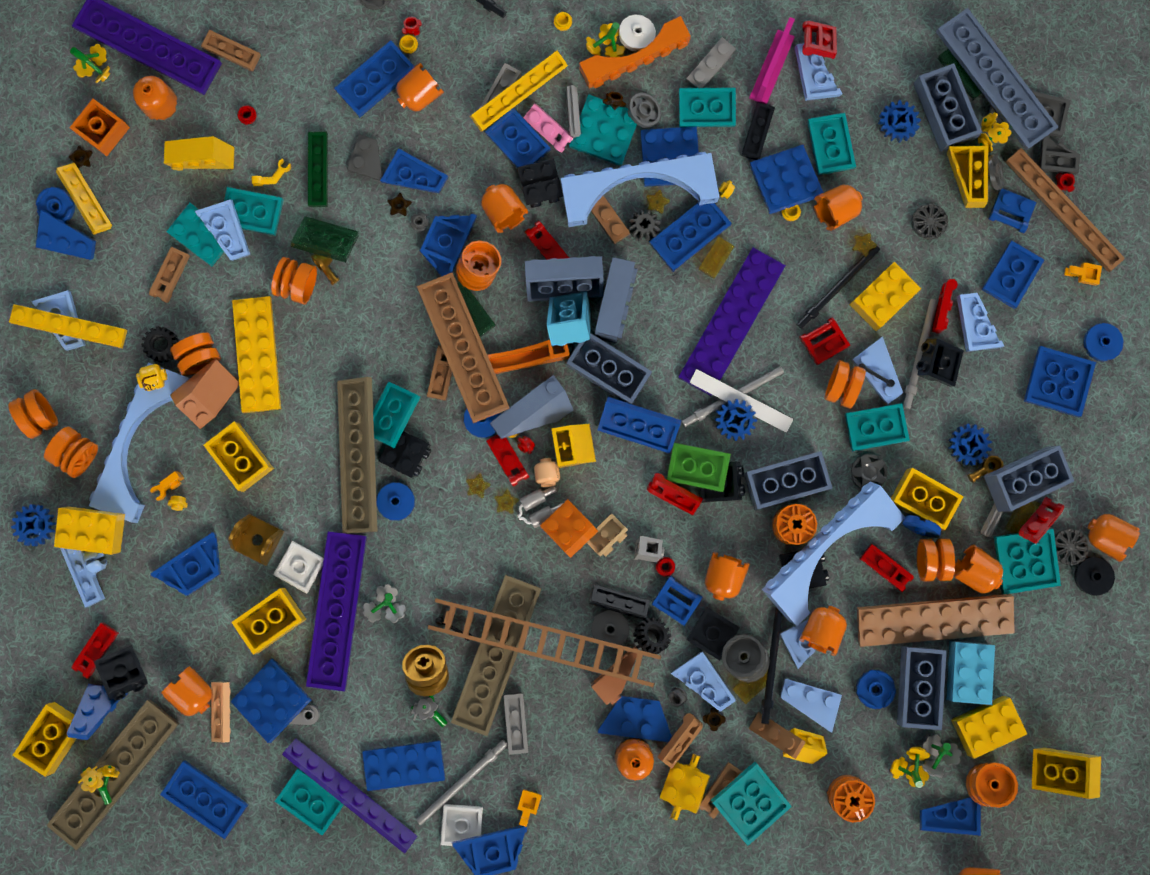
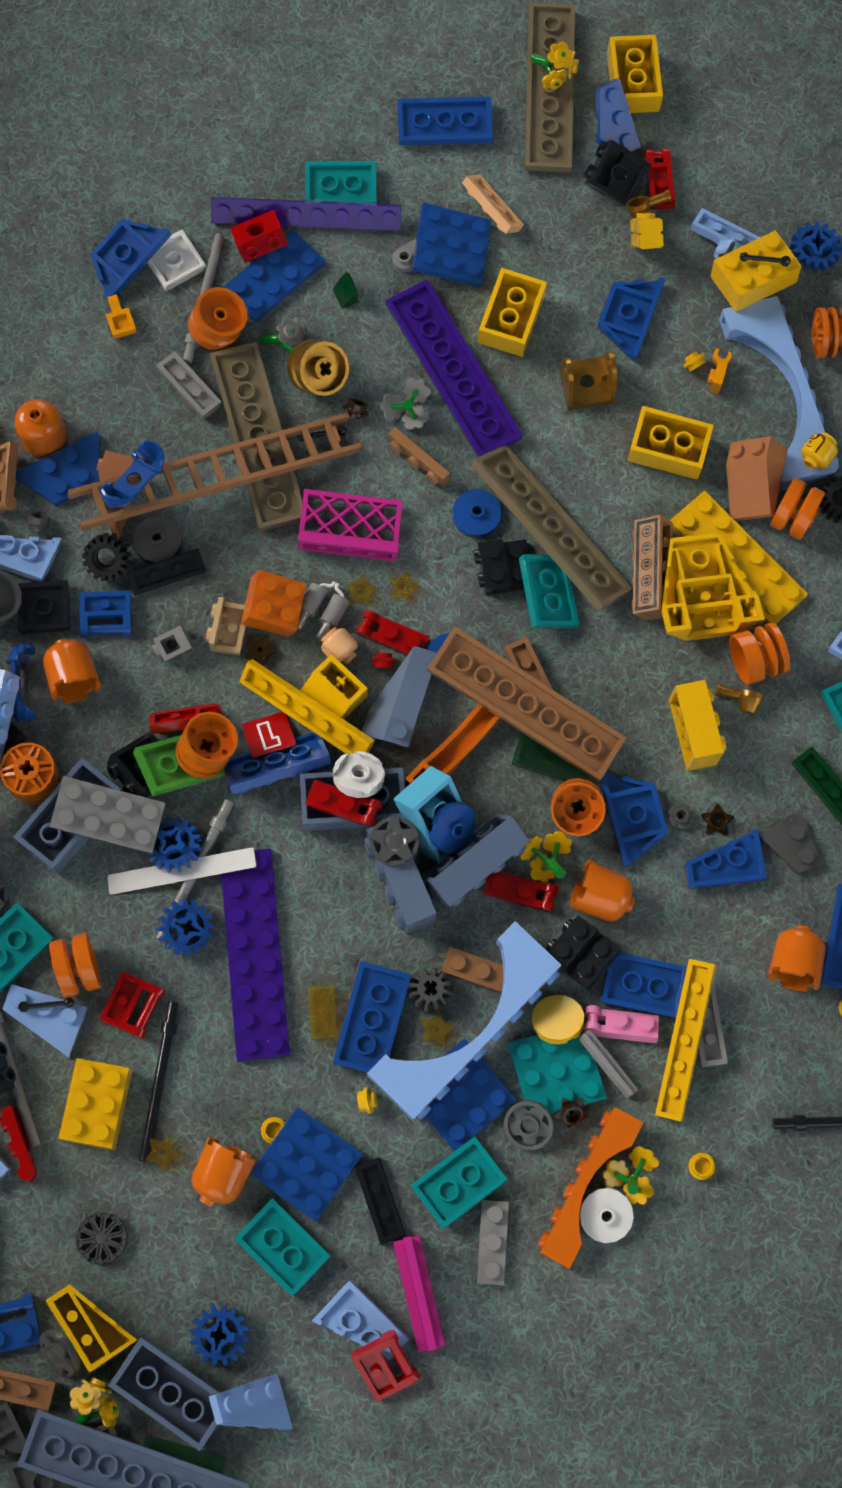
camera: 140 degrees right, 10 degrees down
orange cylinder [161,666,213,716] -> none
white tile [273,541,324,594] -> none
clear green plate [291,216,359,263] -> none
red plate [656,557,675,576] -> none
none -> blue piece [7,643,37,722]
none -> light grey plate [49,776,165,854]
none -> blue piece [100,440,165,508]
none -> blue gear [156,899,214,956]
none -> orange wheel [175,712,238,779]
none -> orange wheel [188,287,248,351]
none -> light blue wing [209,1373,293,1430]
none -> red brick [230,210,288,263]
none -> yellow plate [239,659,375,755]
none -> red sticker [241,712,296,758]
none -> dark brown plate [245,635,277,666]
none -> dark pink fence [297,489,402,561]
none -> red plate [305,780,383,828]
none -> dark green slope [333,272,358,308]
none -> white plate [333,751,385,798]
none -> dark brown plate [342,398,369,419]
none -> dark grey wheel [370,816,419,866]
none -> medium nougat plate [388,427,450,488]
none -> blue plate [429,802,475,853]
none -> yellow plant [520,831,572,883]
none -> yellow tile [532,995,585,1045]
none -> pearl gold bar [626,190,672,218]
none -> yellow brick [630,212,664,249]
none -> medium nougat brick [631,515,673,621]
none -> yellow wedge [661,532,765,641]
none -> yellow brick [669,680,726,771]
none -> black hinge [739,252,791,267]

